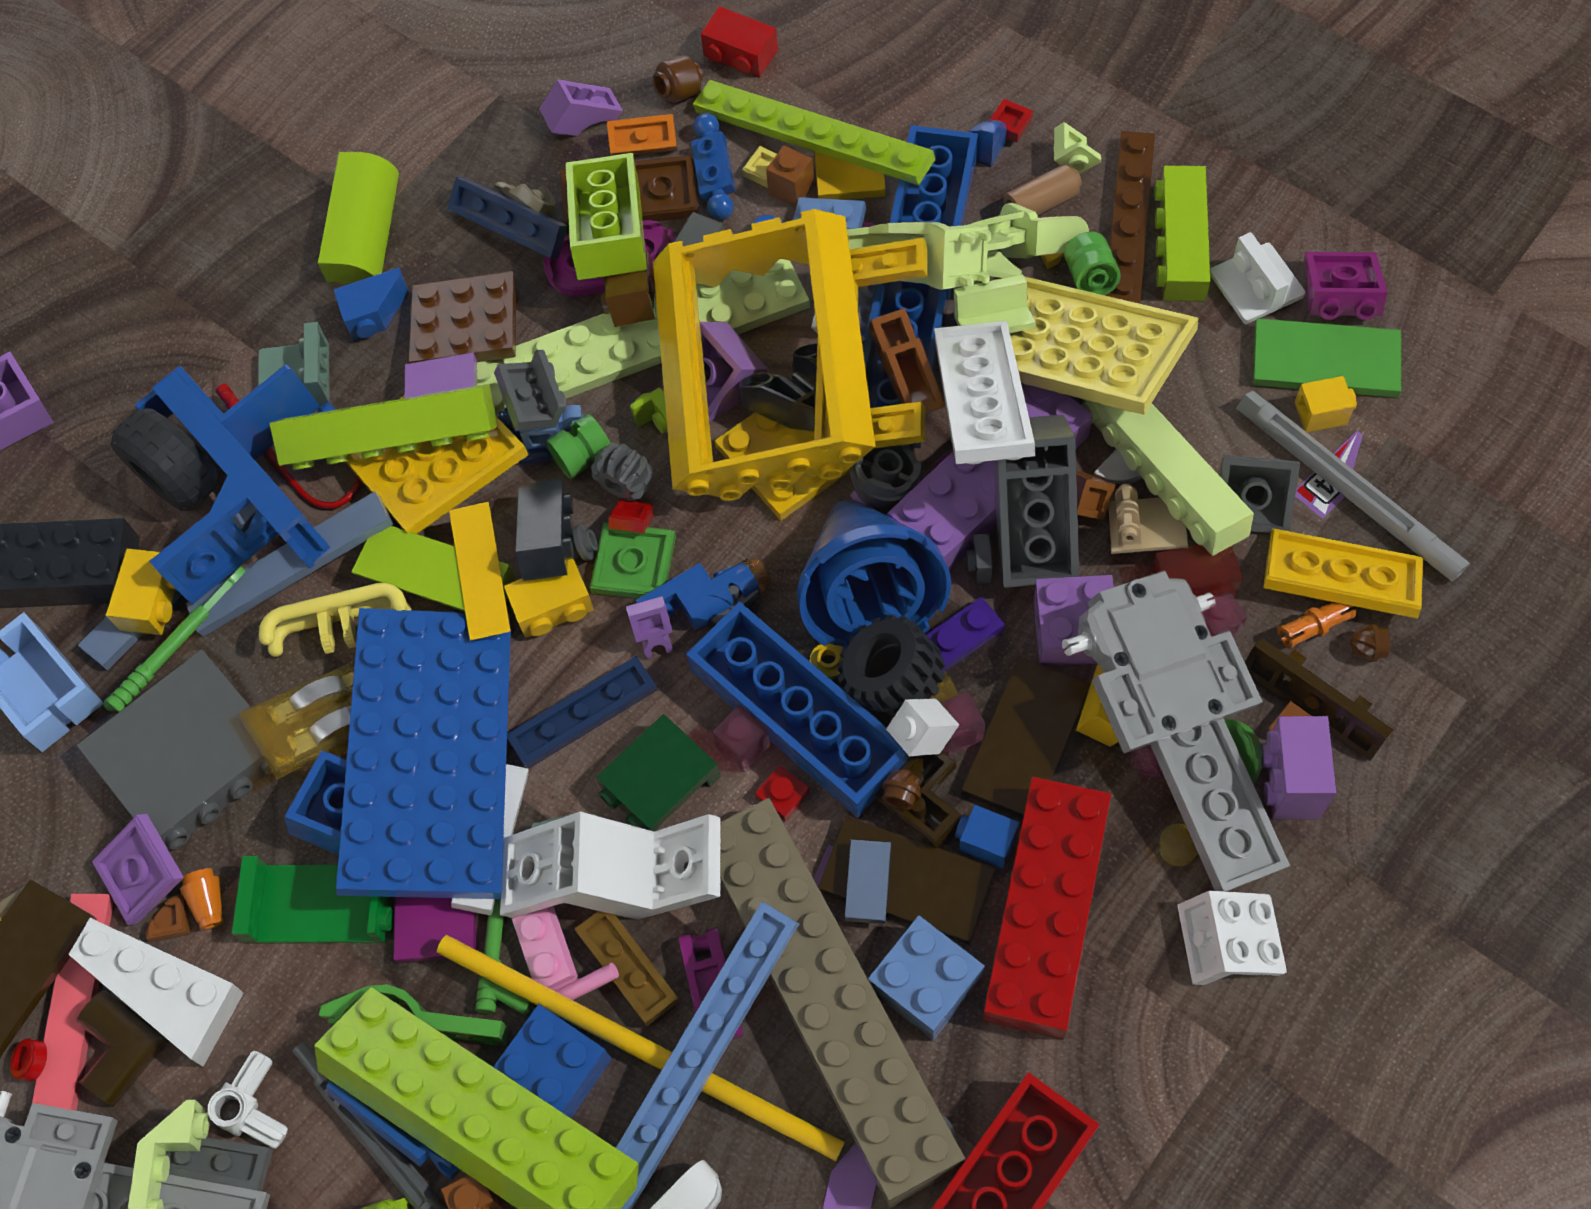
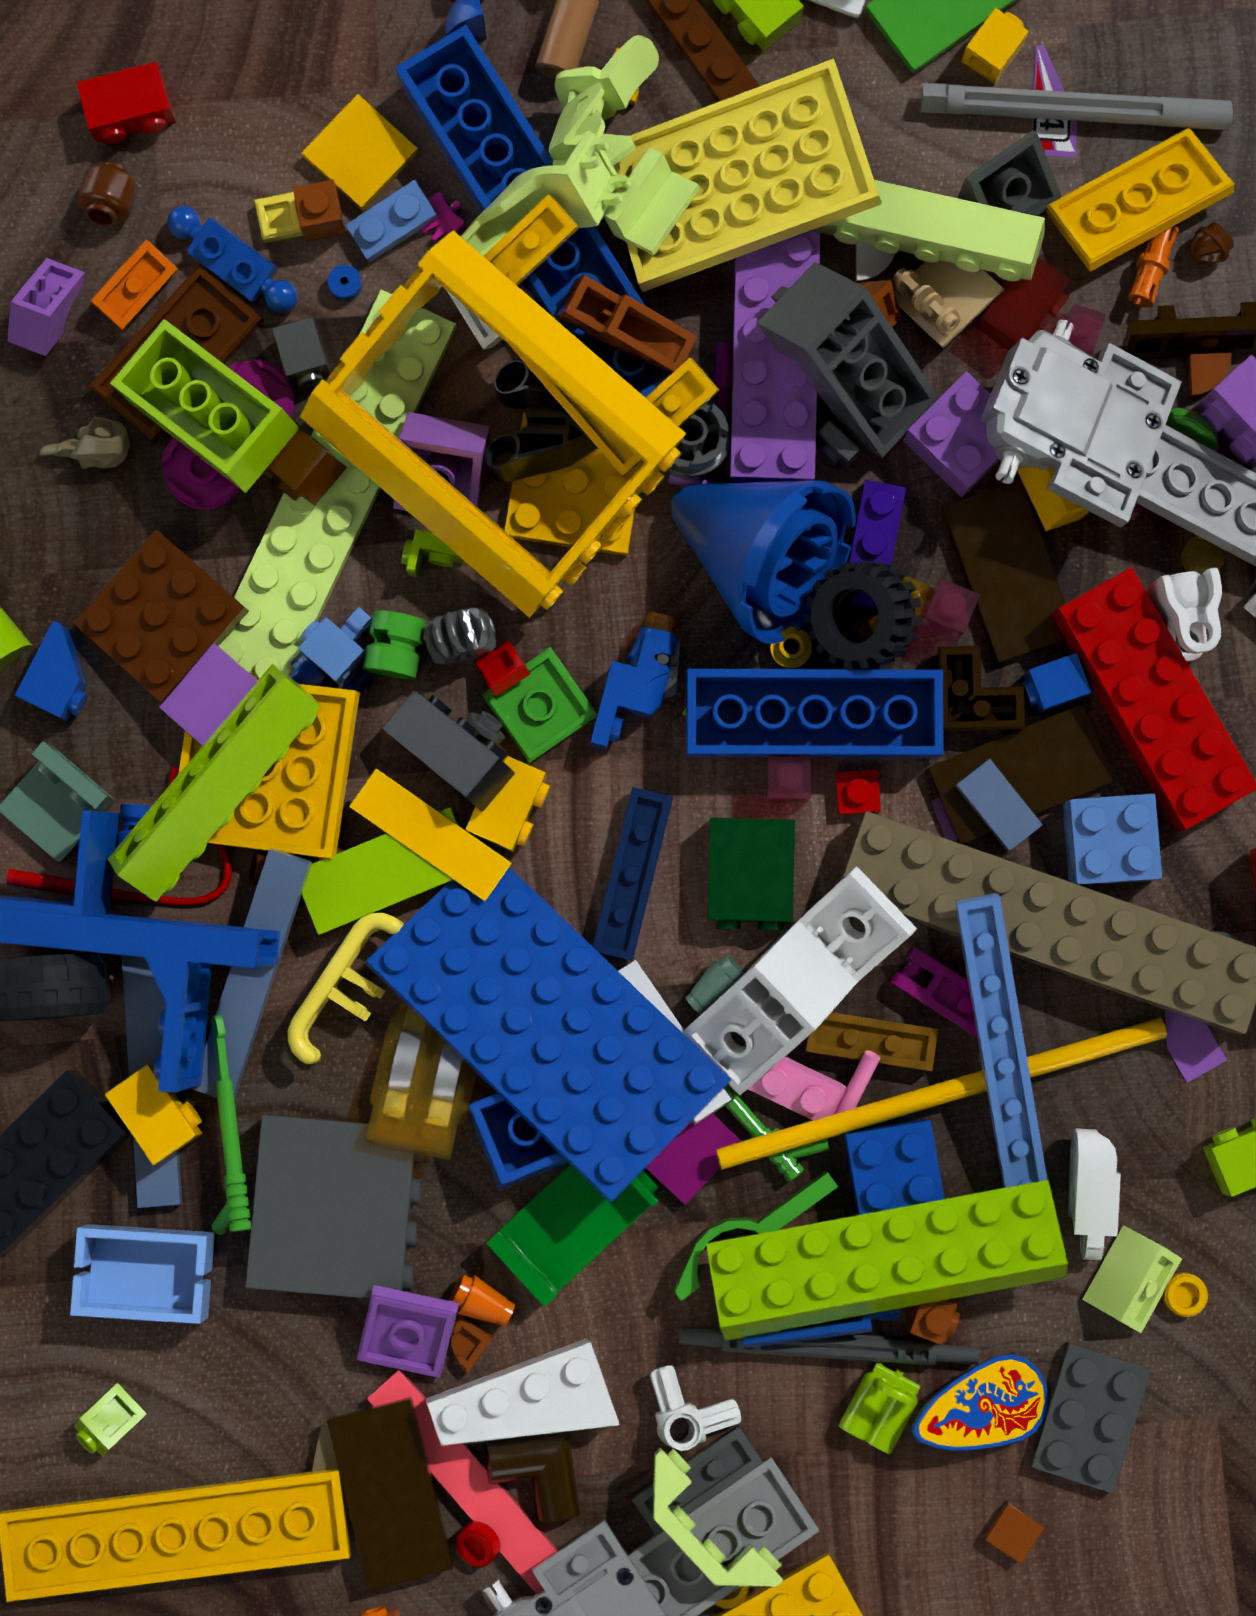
camera: 50 degrees left, 20 degrees up
dark blue plate [447,177,568,258] -> none
dark grey bracket [494,350,566,431] -> none
medium lavender plate [626,596,673,659] -> none
lime plate [693,80,935,185] -> none
reddish brown plate [882,769,921,810] -> none
white brick [886,698,959,756] -> none
white plate [934,321,1035,464] -> none
bright green wheel [1064,232,1121,295] -> none
none -> white piece [1147,568,1222,662]

